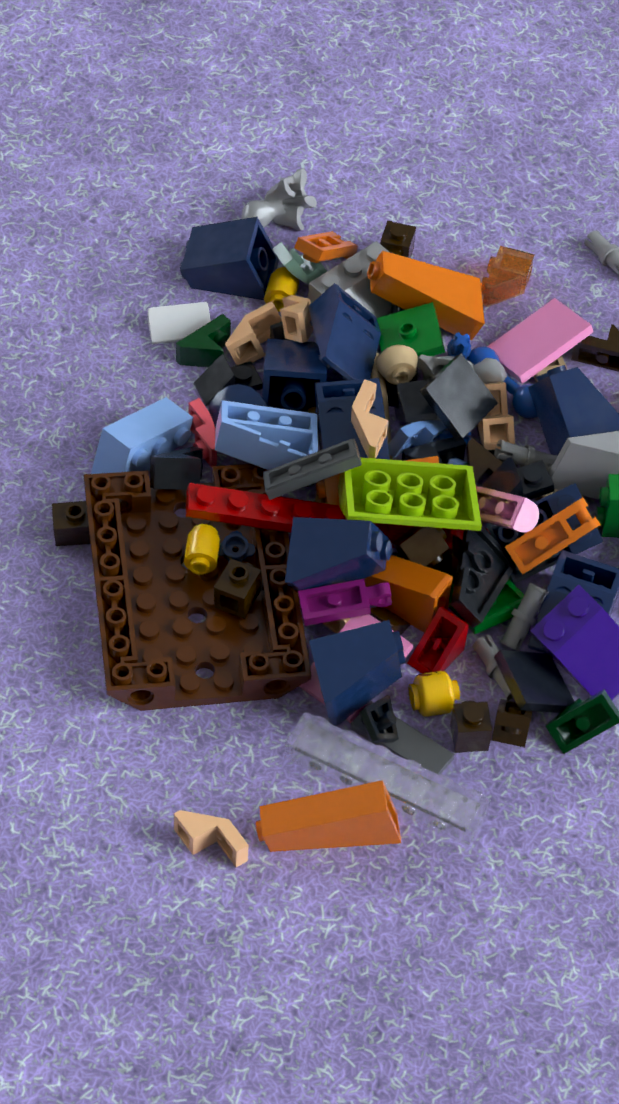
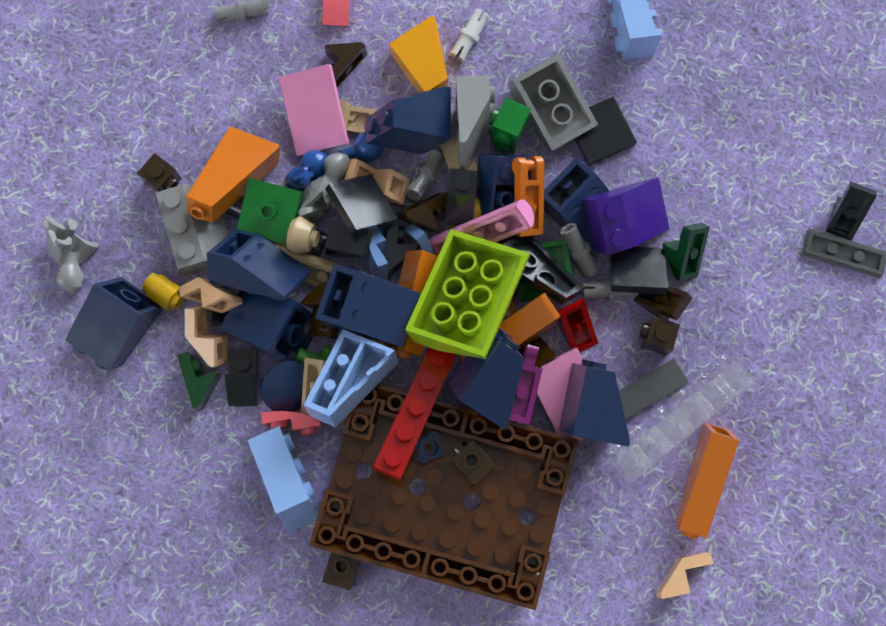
camera: 65 degrees left, 25 degrees up
white slope [148,302,210,345] -> none
black slope [150,446,203,490] -> none
yellow brick [184,524,220,575] -> none
dark grey tile [263,438,362,500] -> none
sand green slope [272,242,327,284] -> none
orange plate [294,231,358,263] -> none
light nougat slope [351,379,388,458] -> none
black piece [360,695,399,742] -> none
yellow head [408,671,460,717] -> none
clear orange slope [481,245,535,307] -> none

